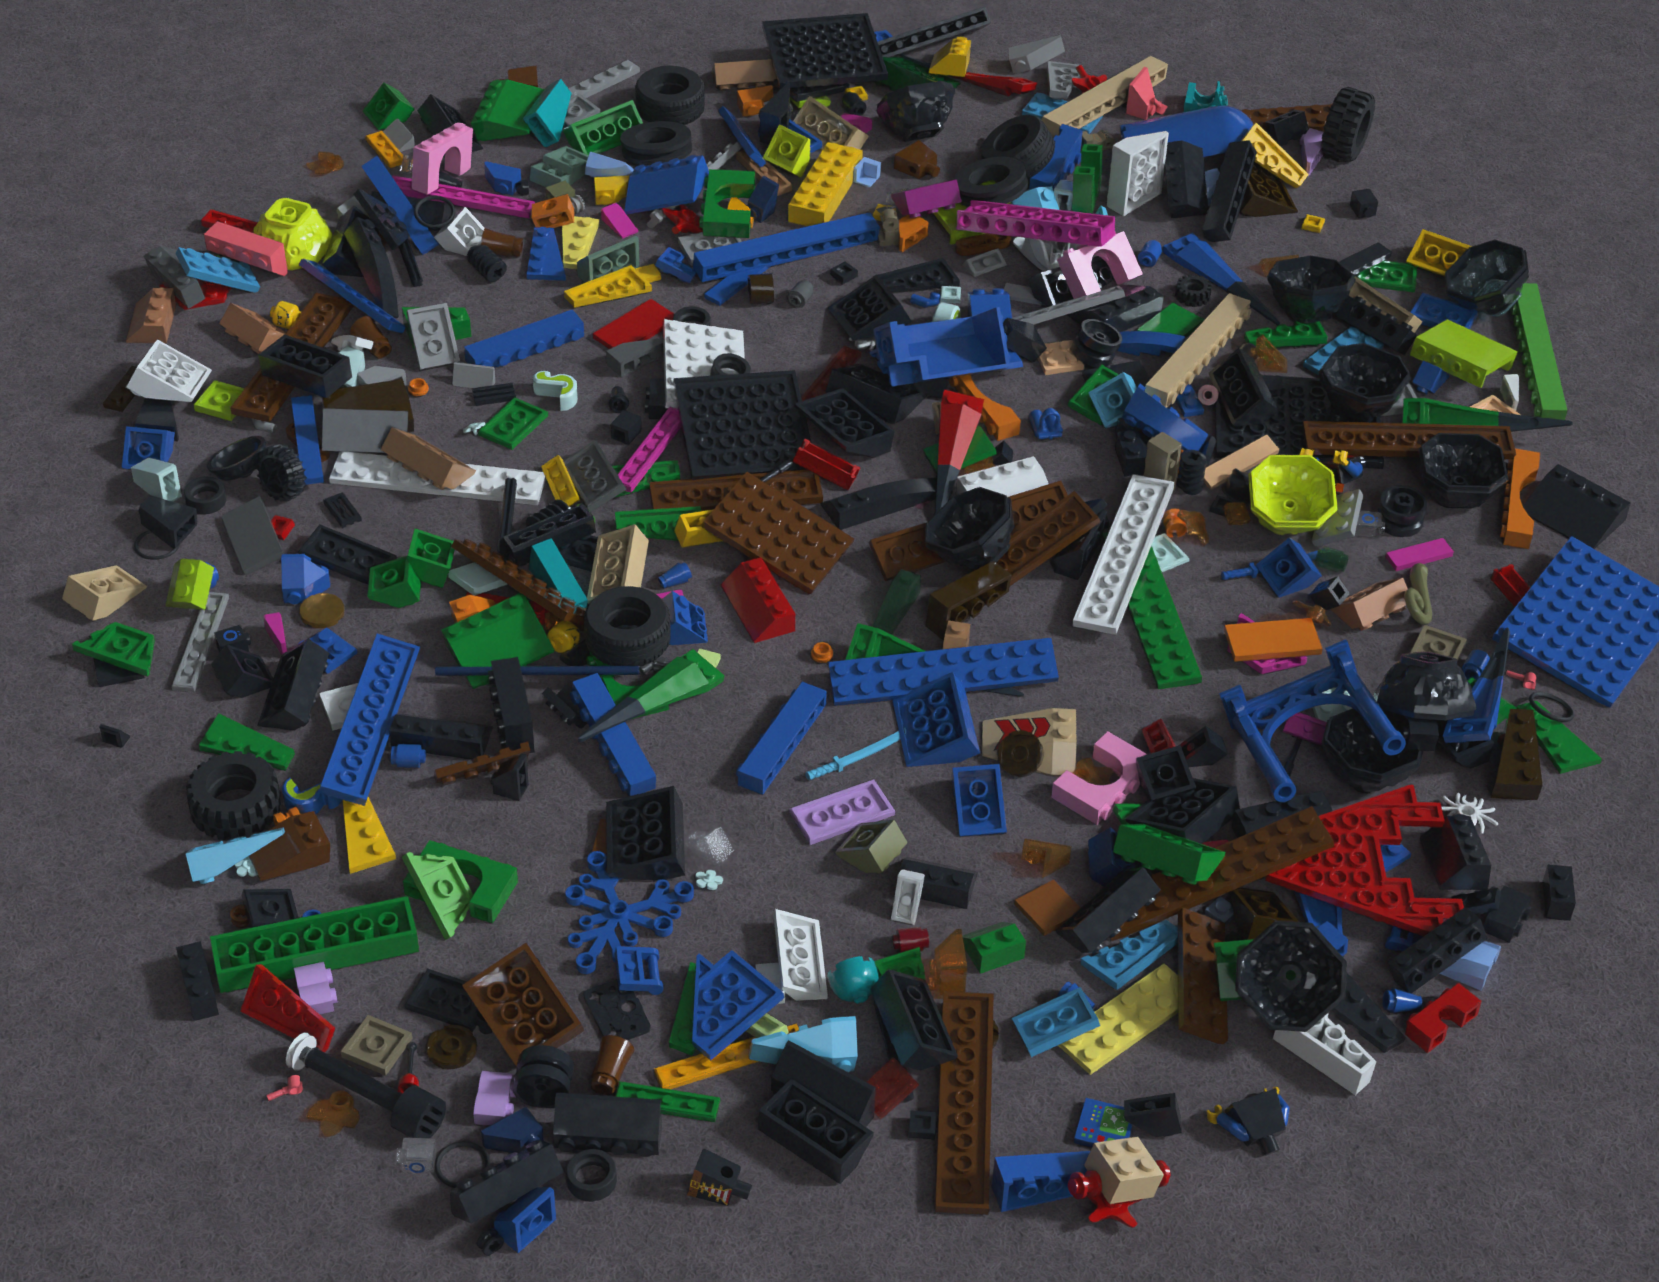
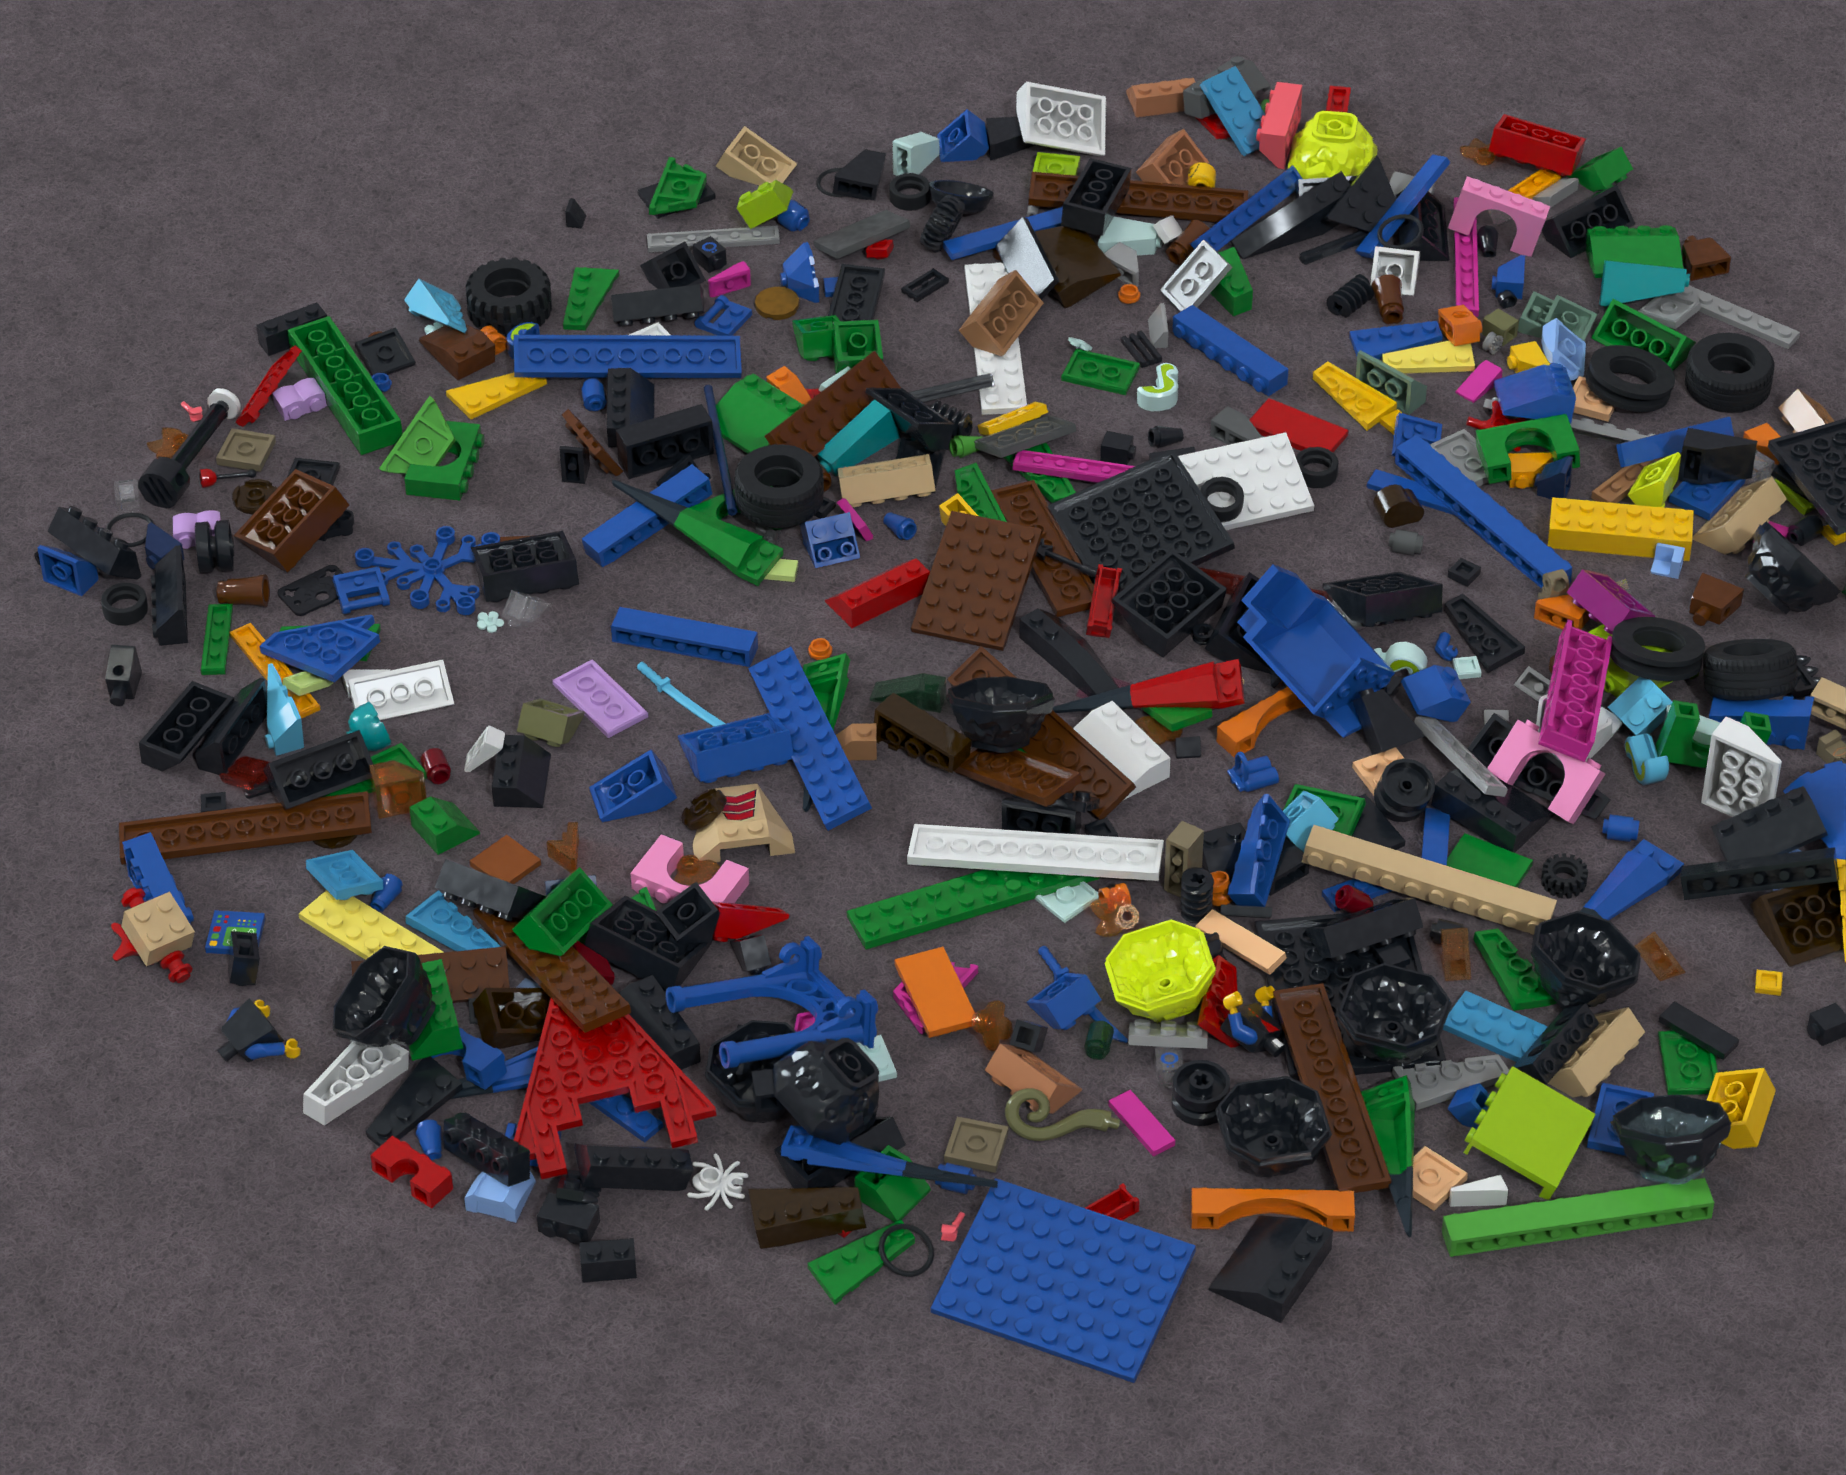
camera: 80 degrees right, 0 degrees up
none -> red brick [1488,114,1586,176]

